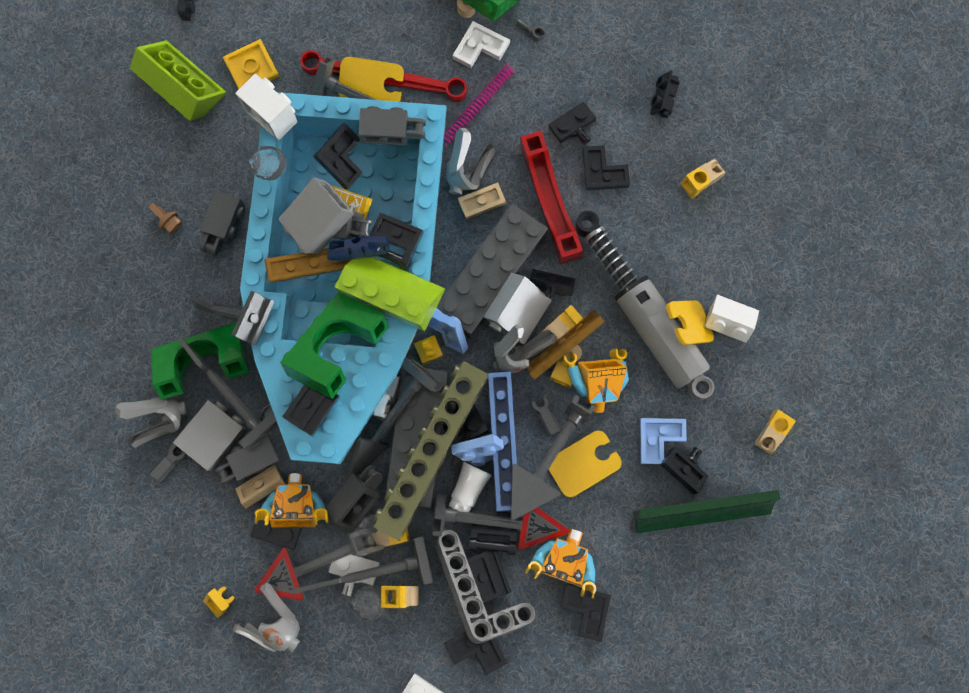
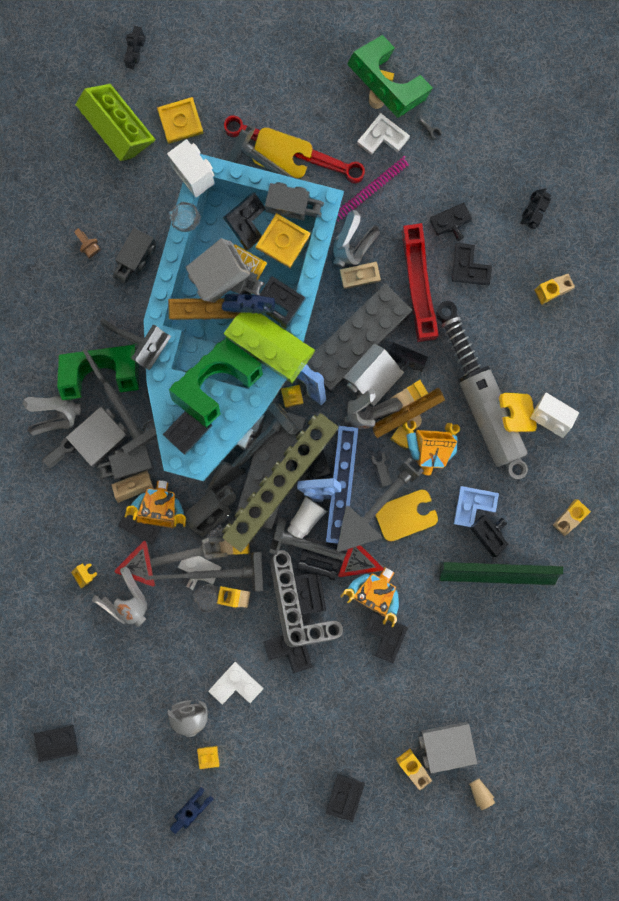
camera: 10 degrees right, 5 degrees up
none -> yellow tile [255,213,311,268]

